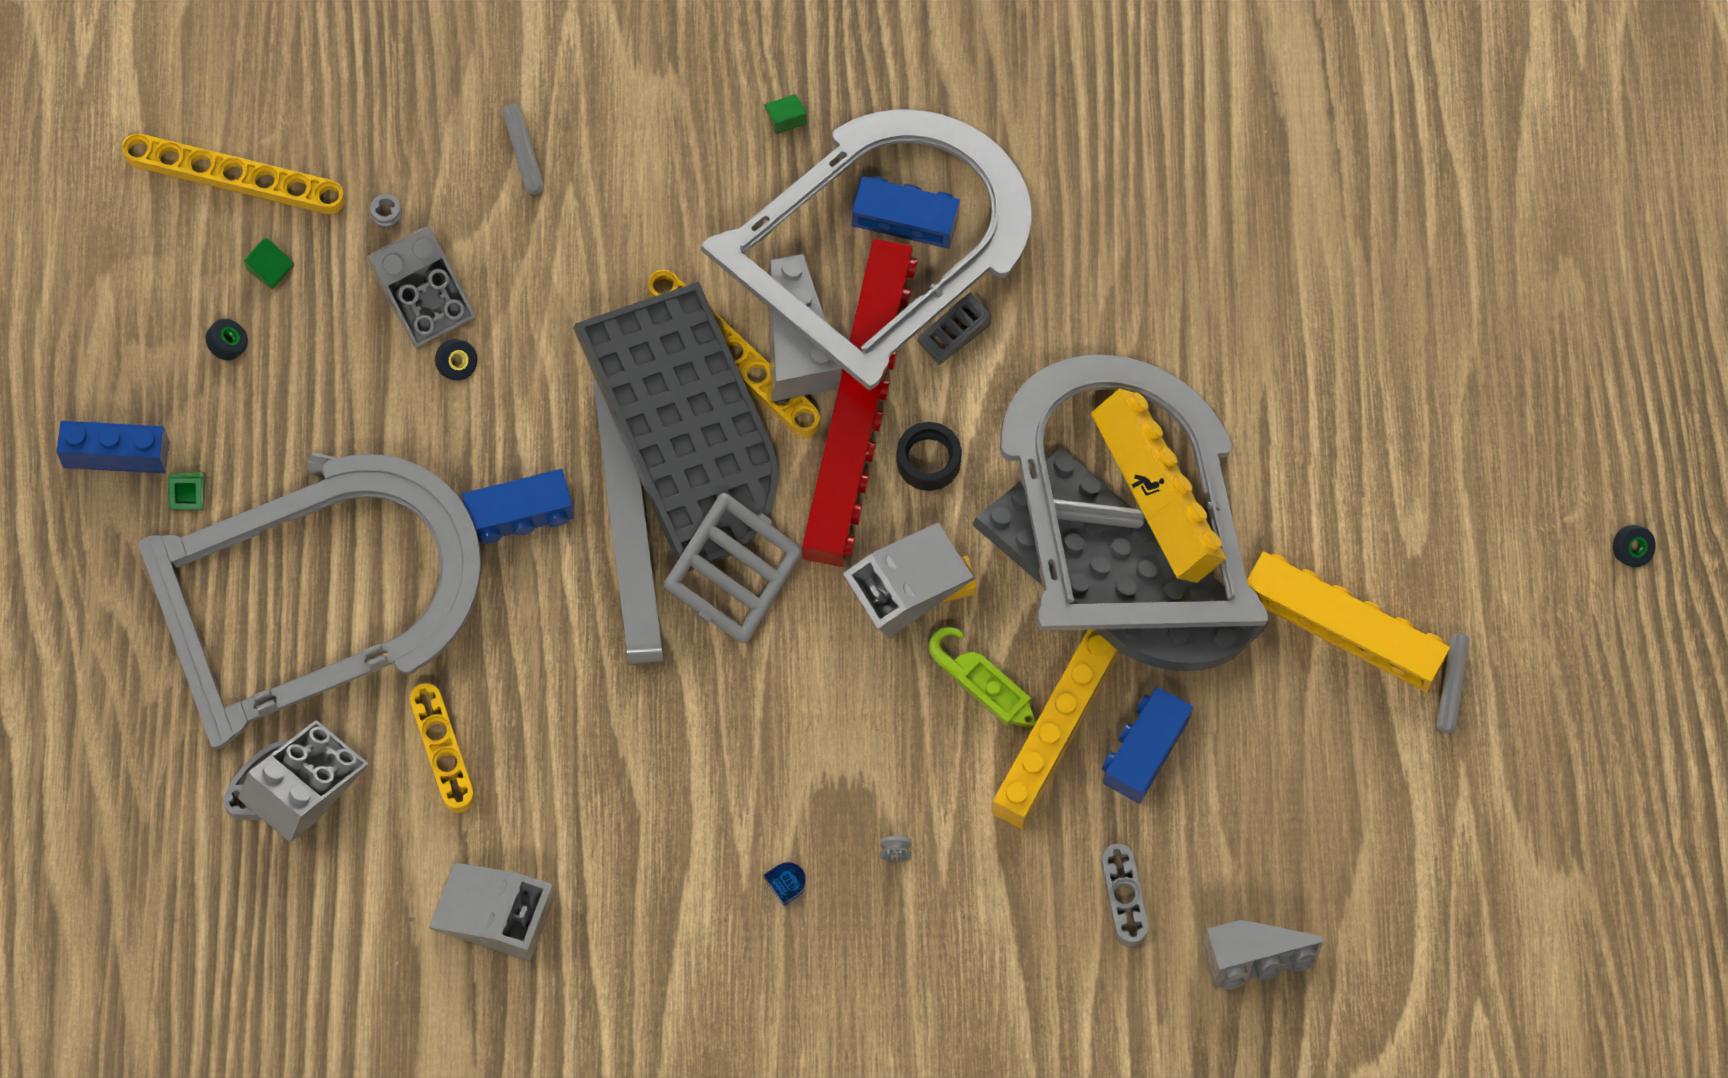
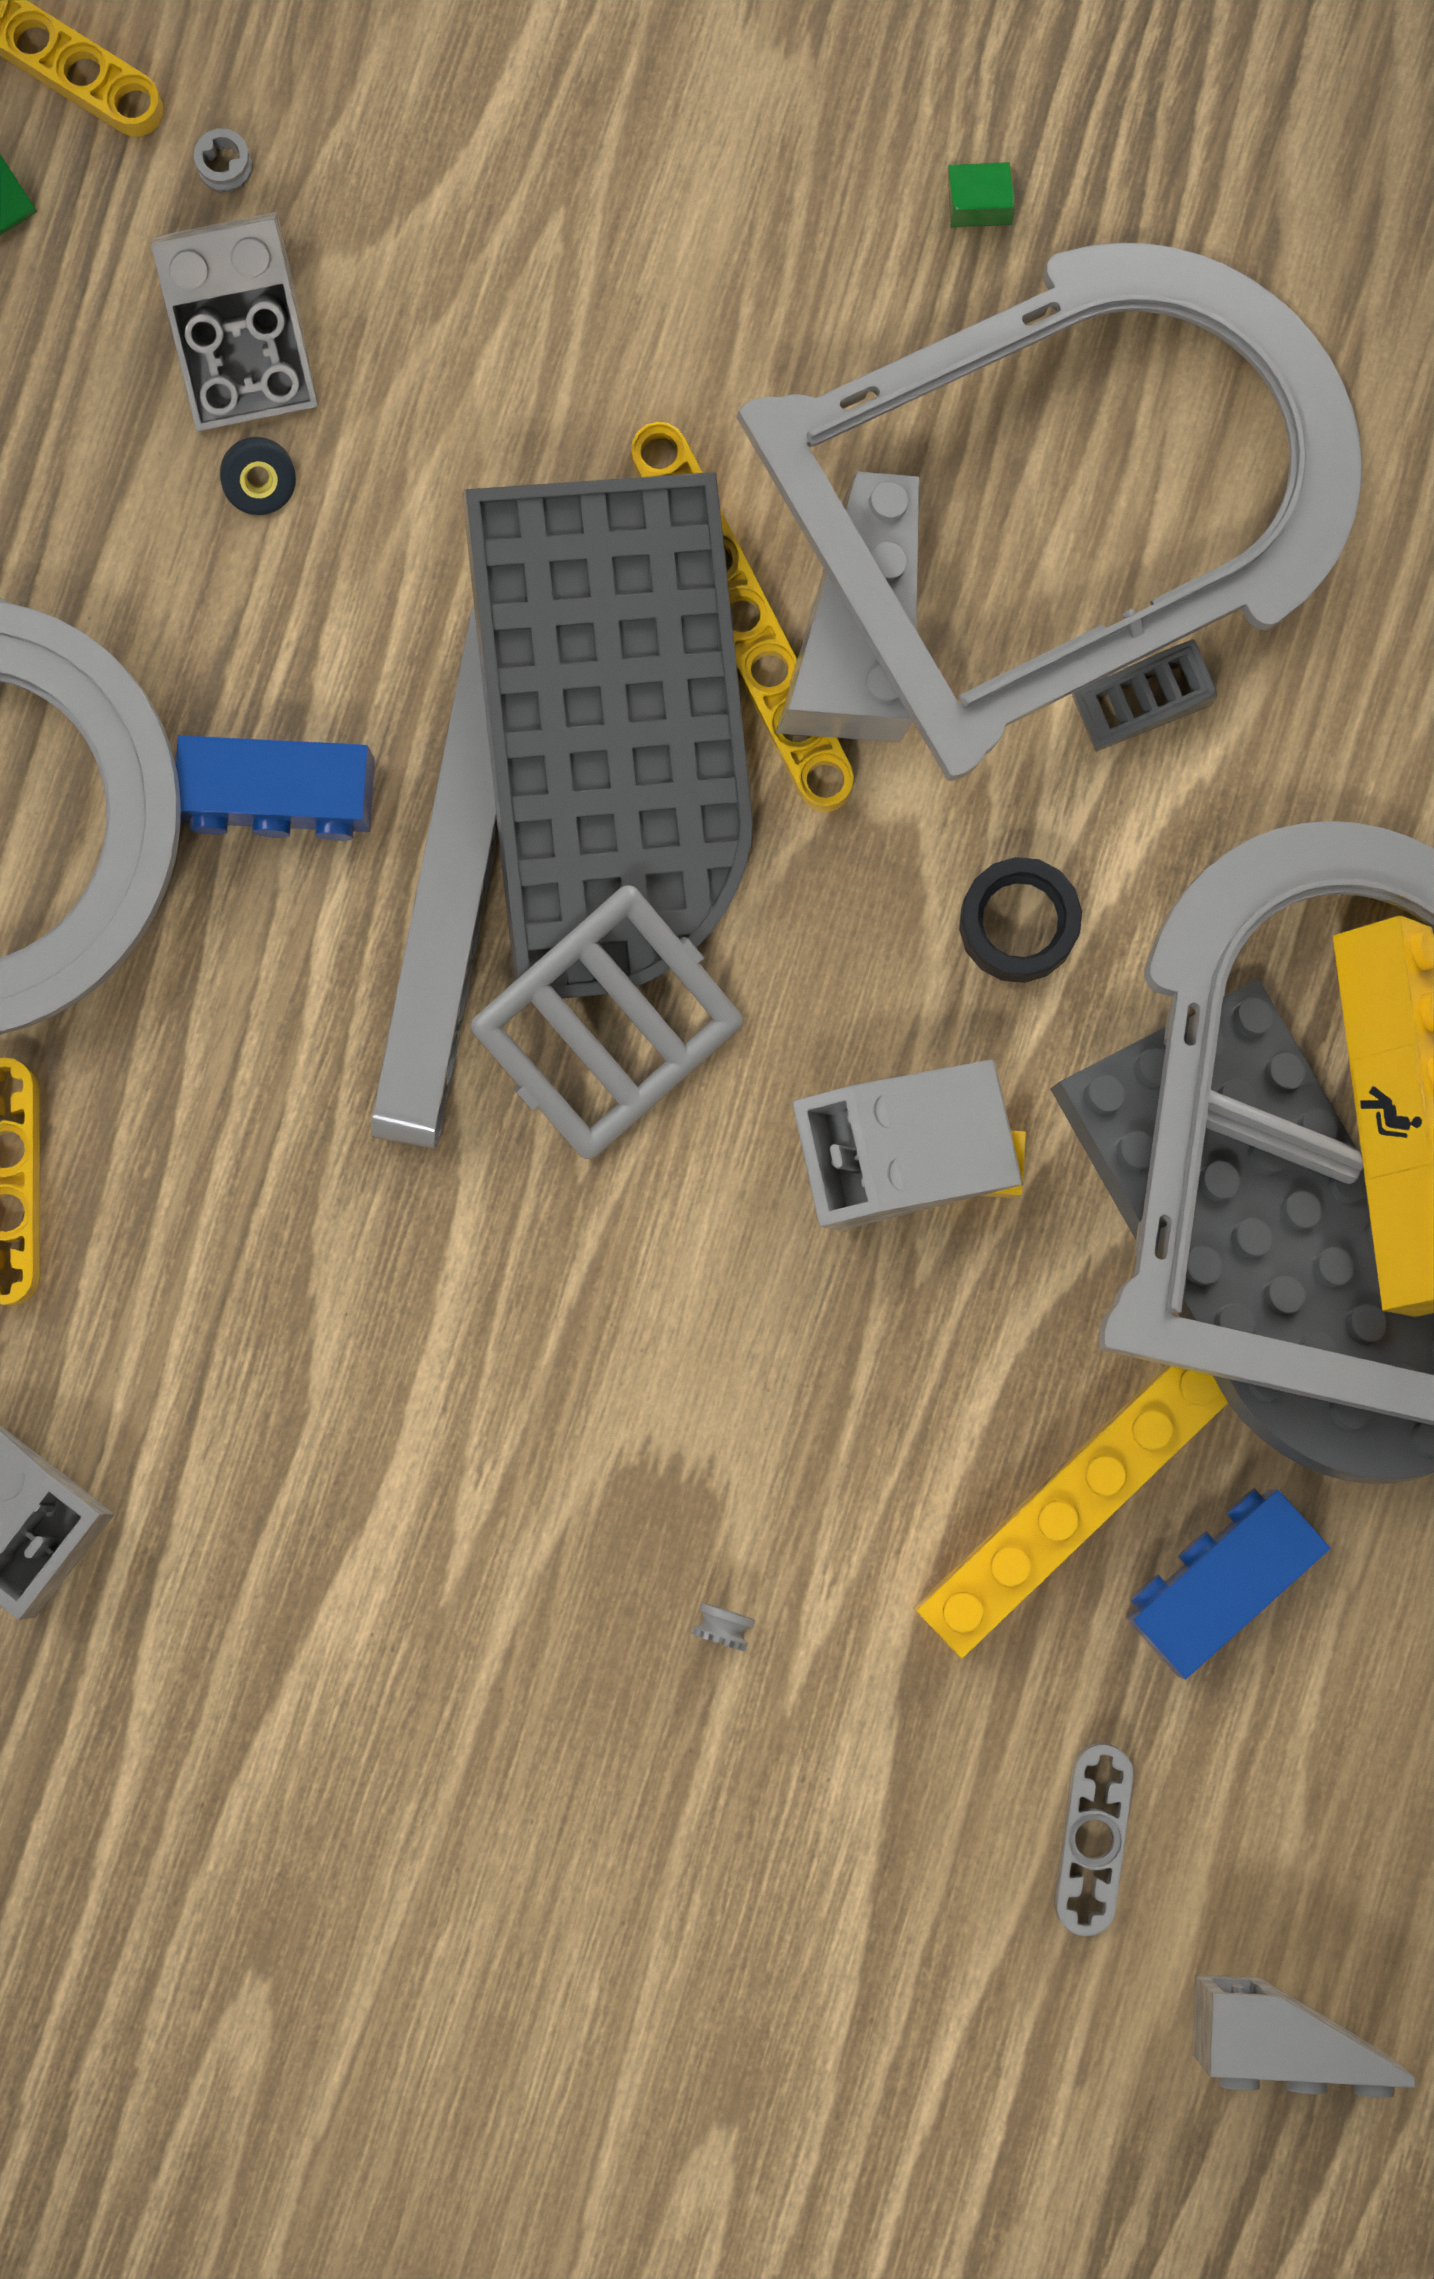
camera: 25 degrees right, 15 degrees up
light grey axle [502,103,544,195] -> none
clear blue tile [763,862,806,906] -> none
red brick [802,238,918,567] -> none
blue brick [852,177,960,249] -> none
lime plate [928,626,1036,728] -> none

